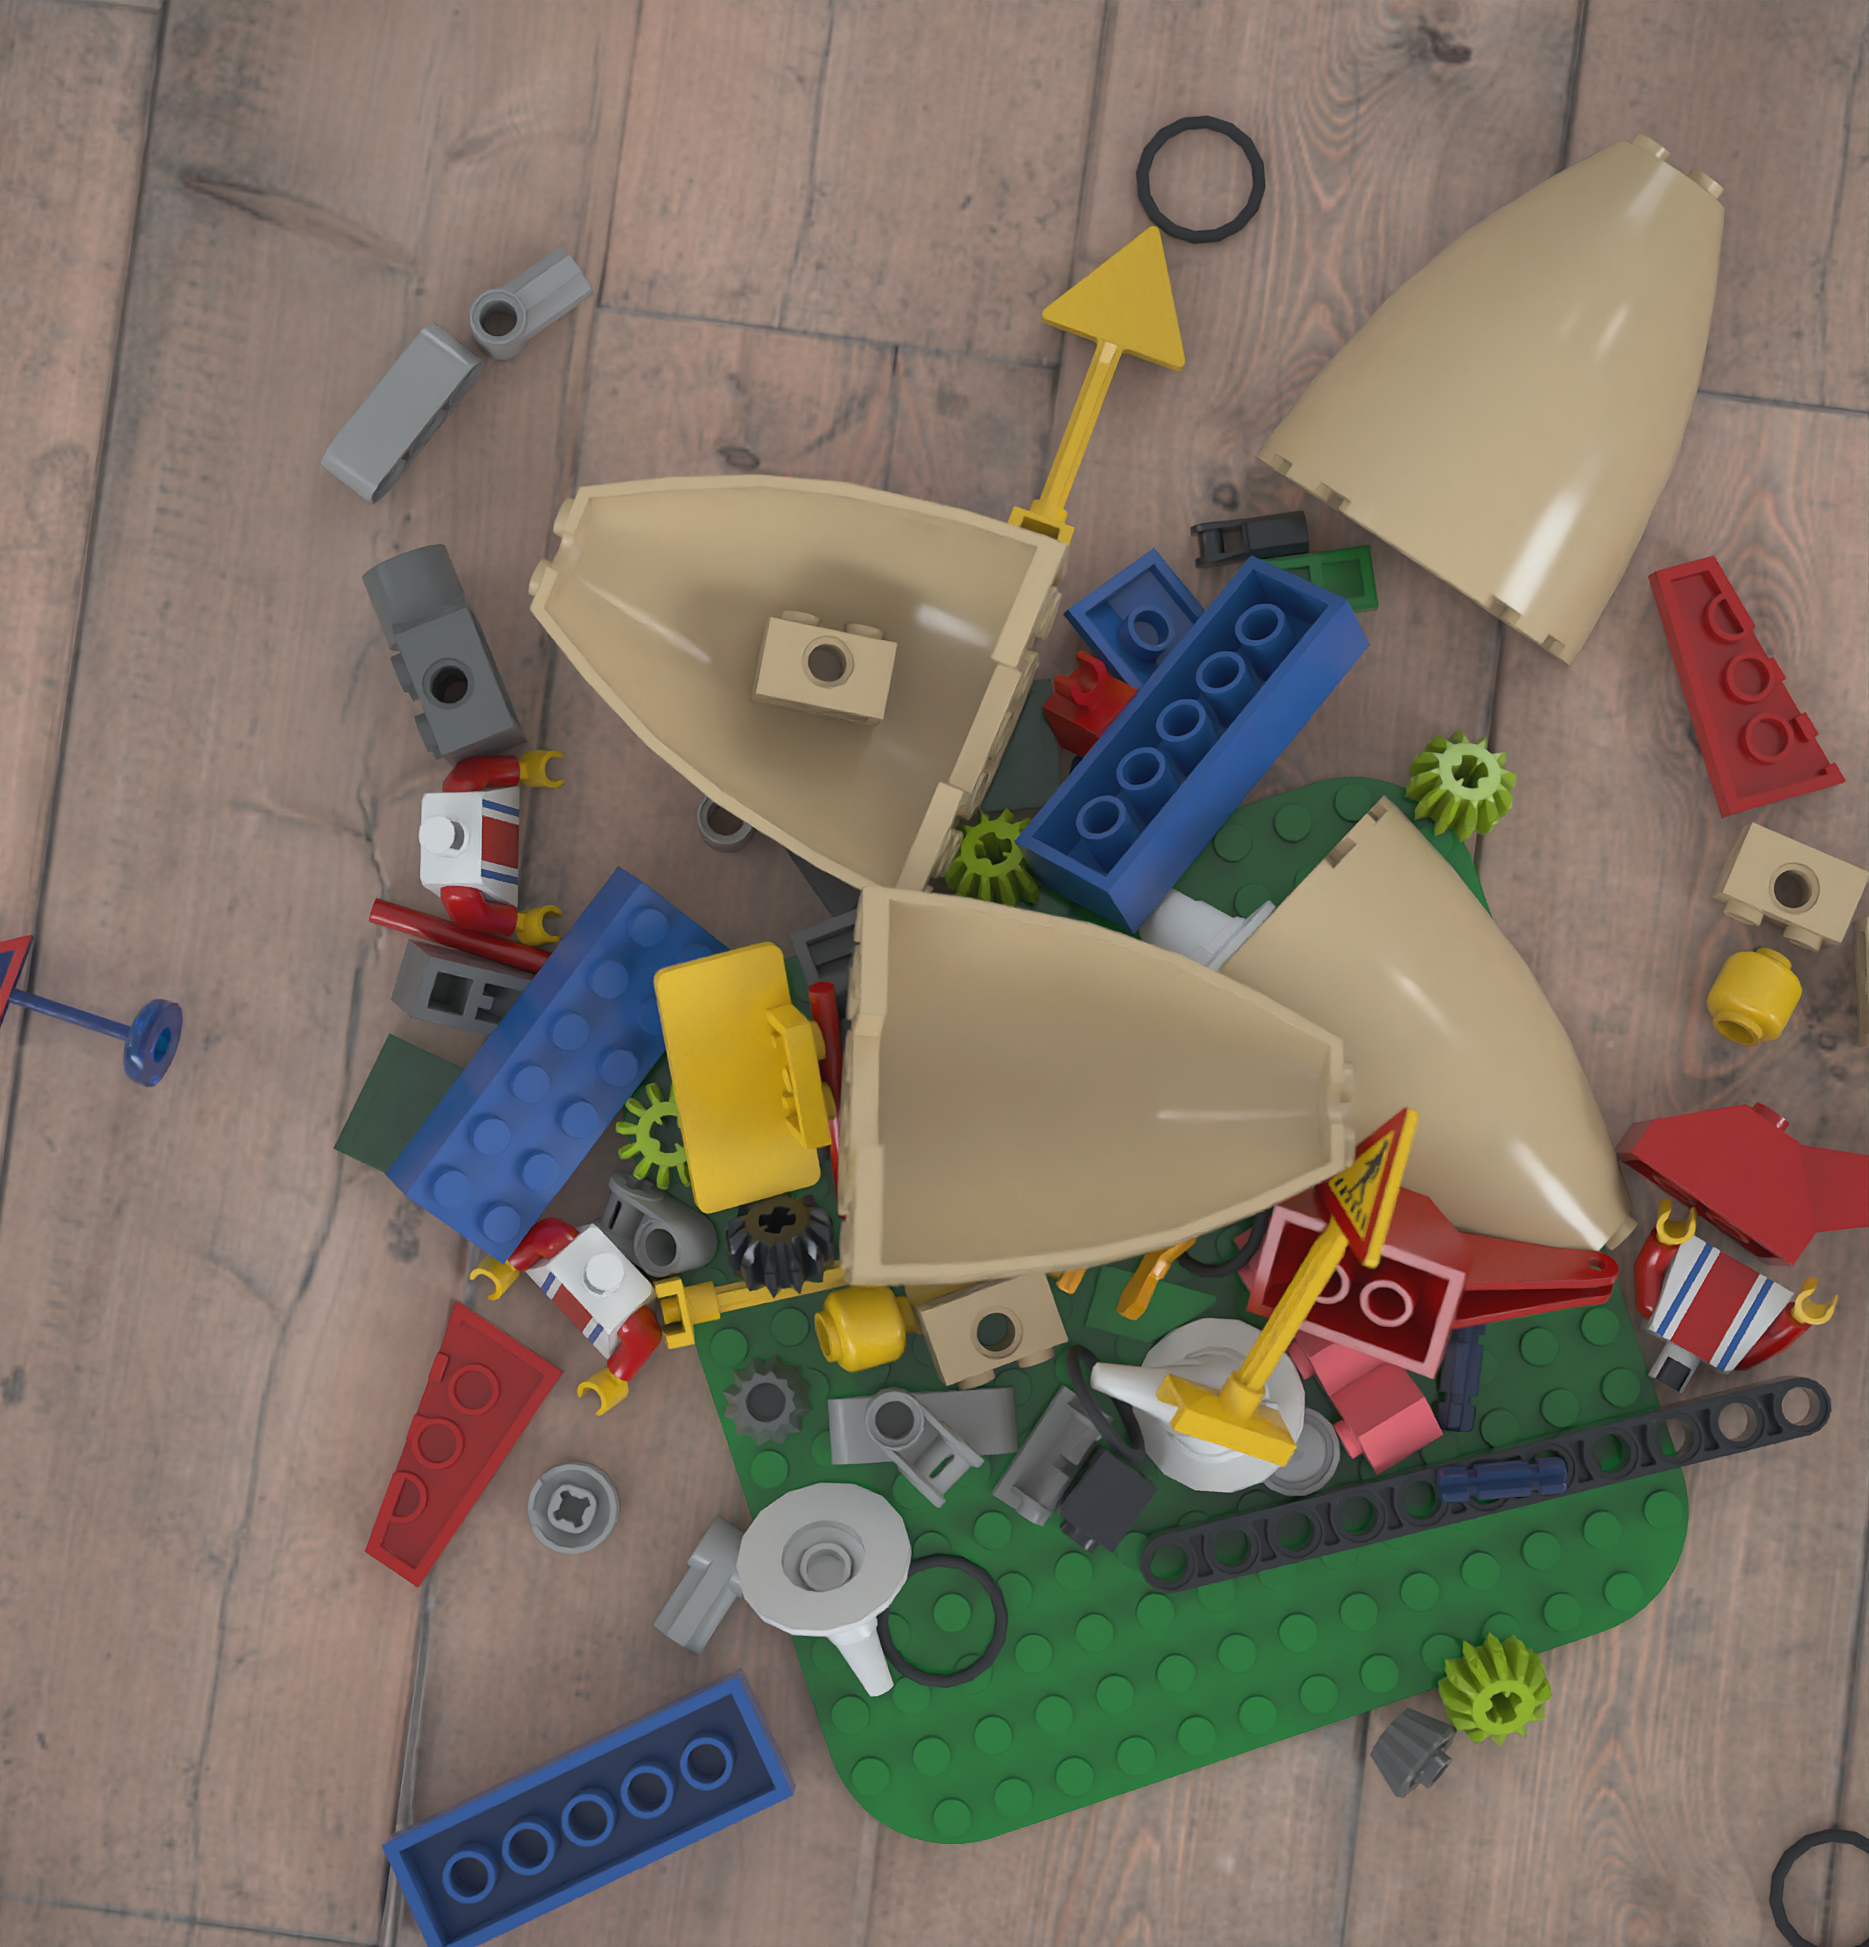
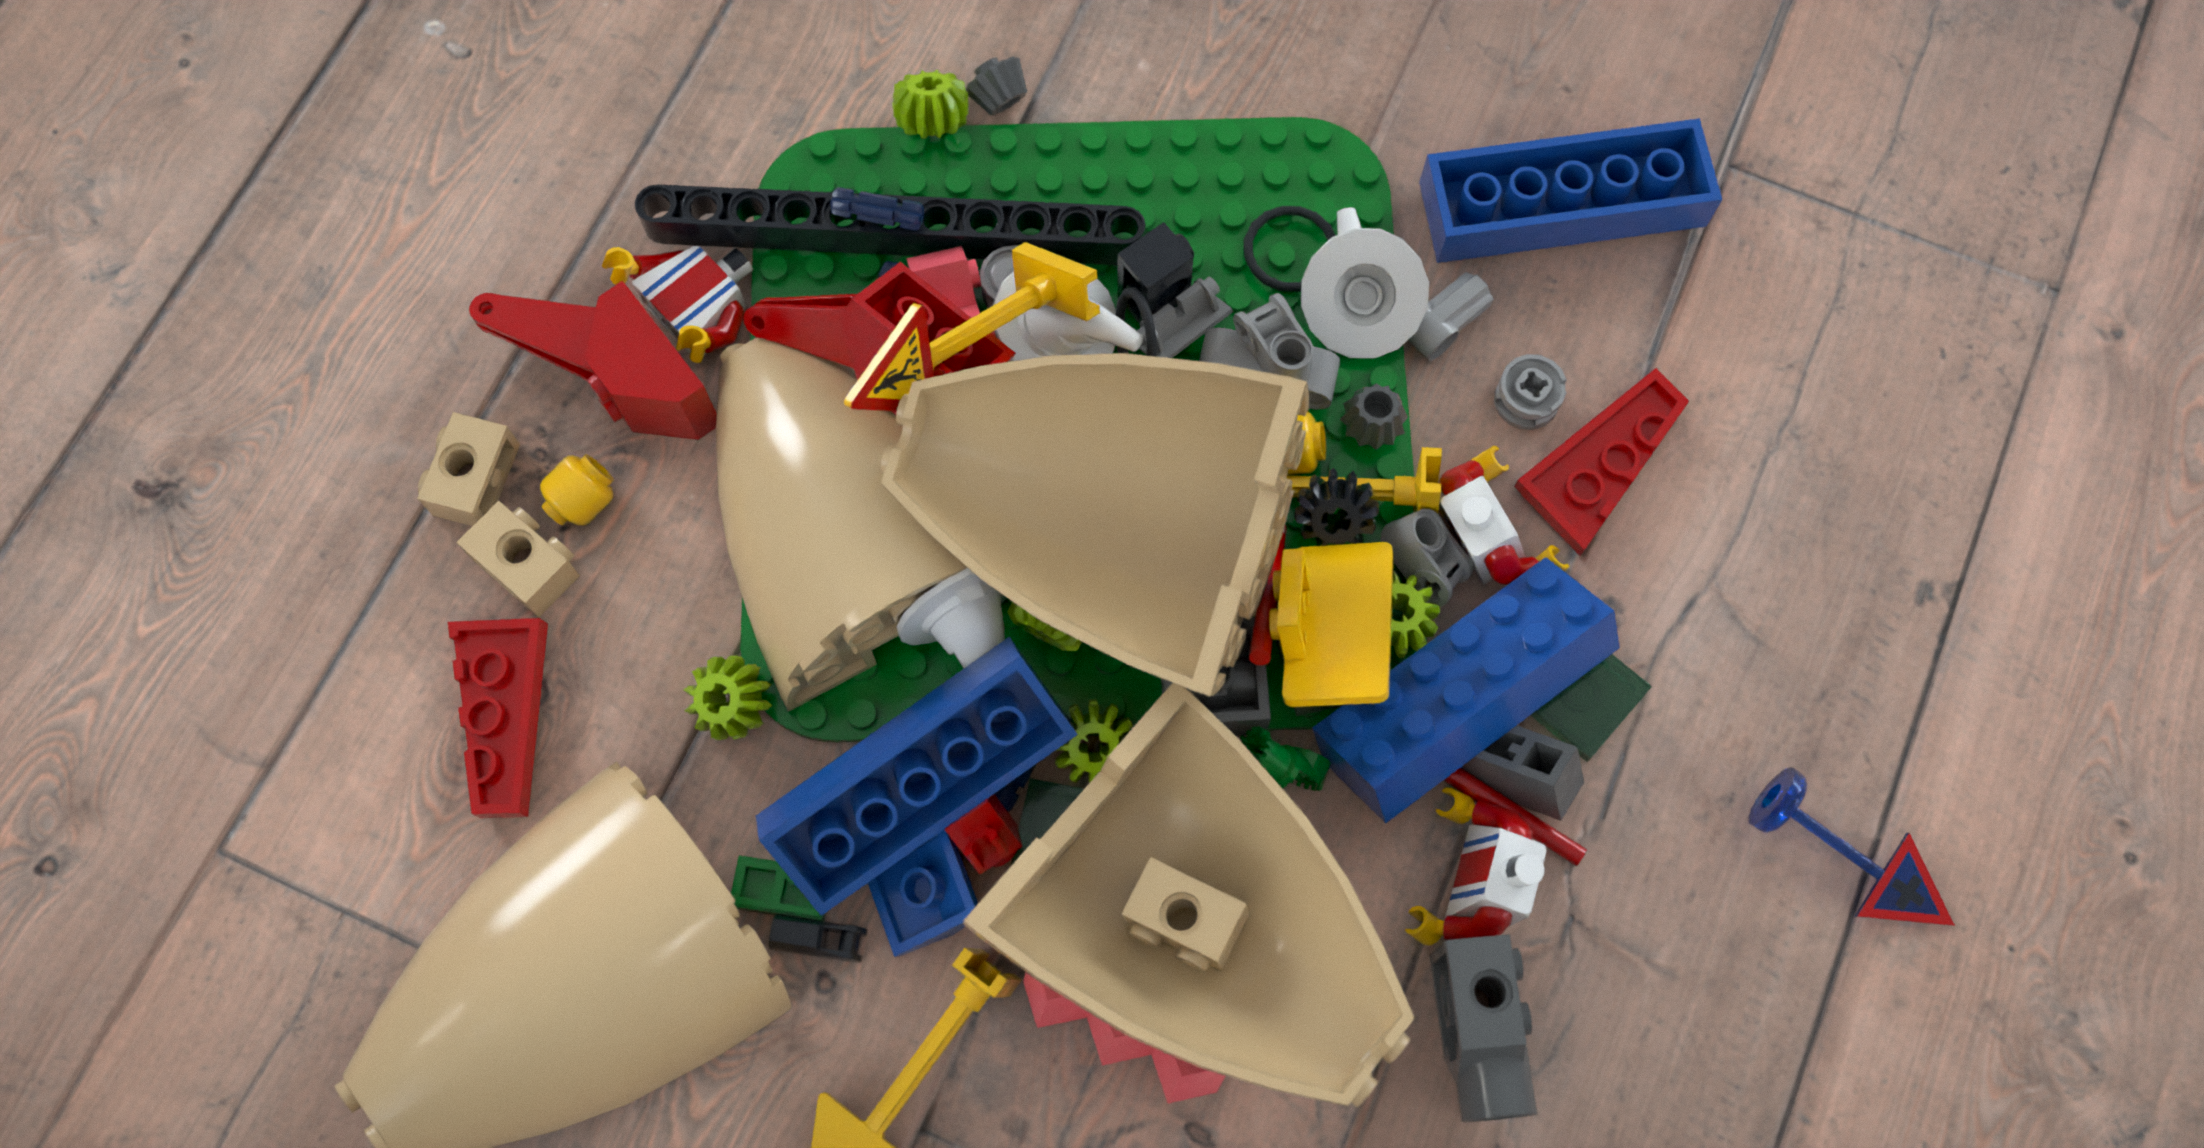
camera: 165 degrees left, 15 degrees down
none -> green connector [1240,726,1331,791]

